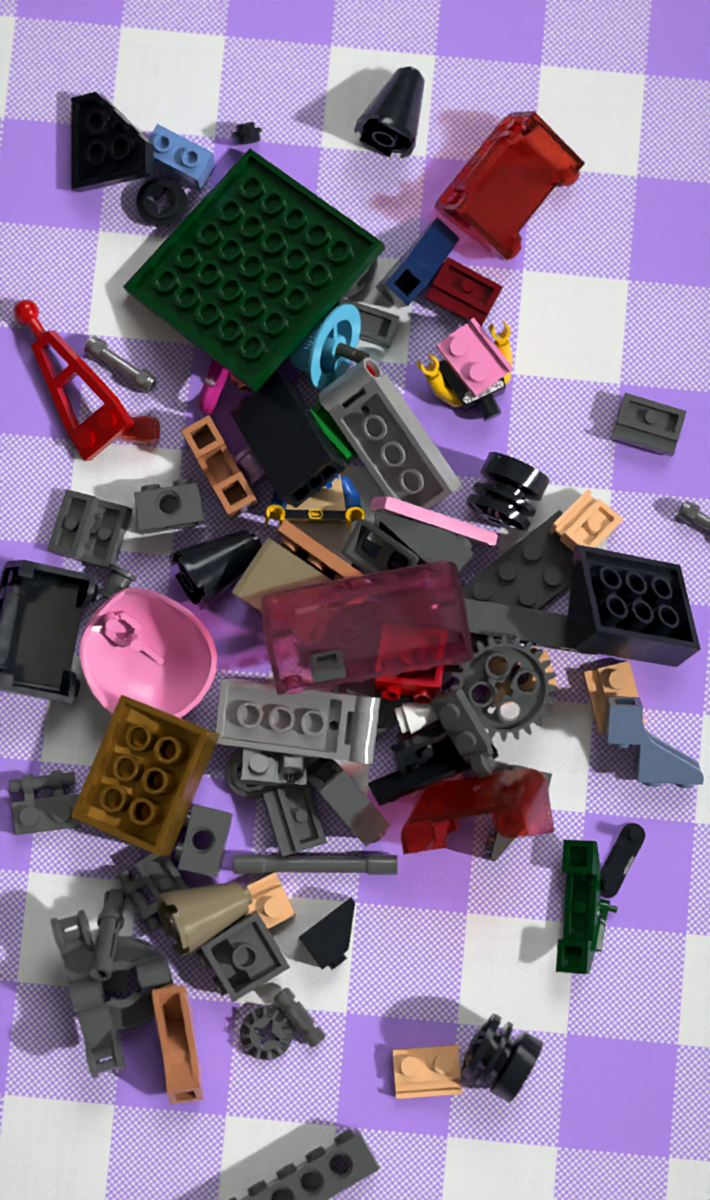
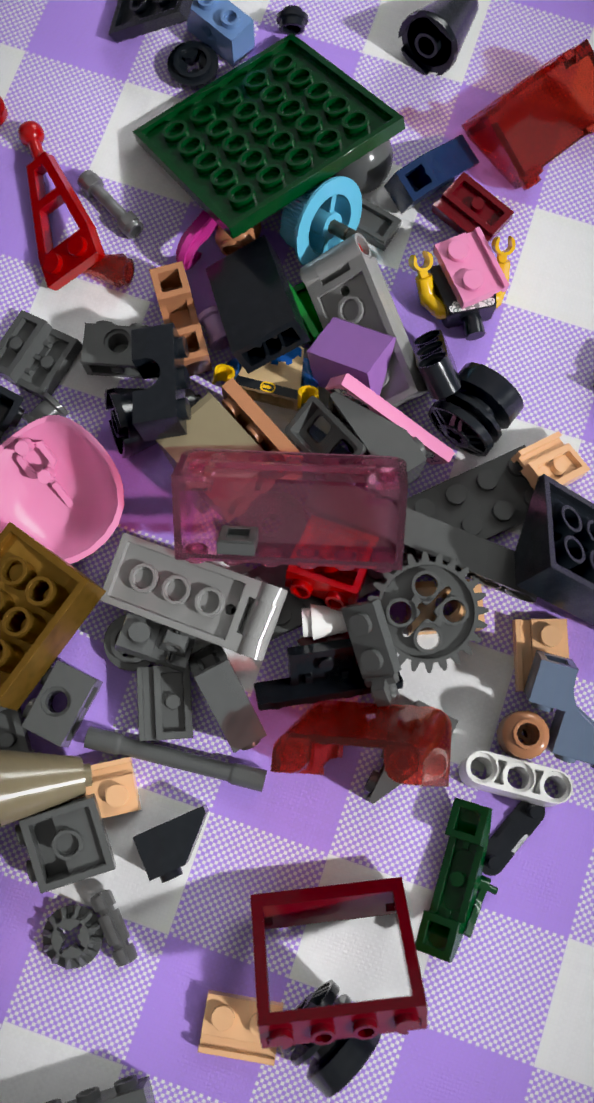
camera: 15 degrees right, 5 degrees down
none -> black arch [131,323,191,441]
none -> dark red window [250,877,427,1050]
none -> medium lavender slope [307,317,396,396]
none -> black beam [413,330,461,400]
none -> white beam [459,750,573,807]
none -> nougat head [497,710,550,759]

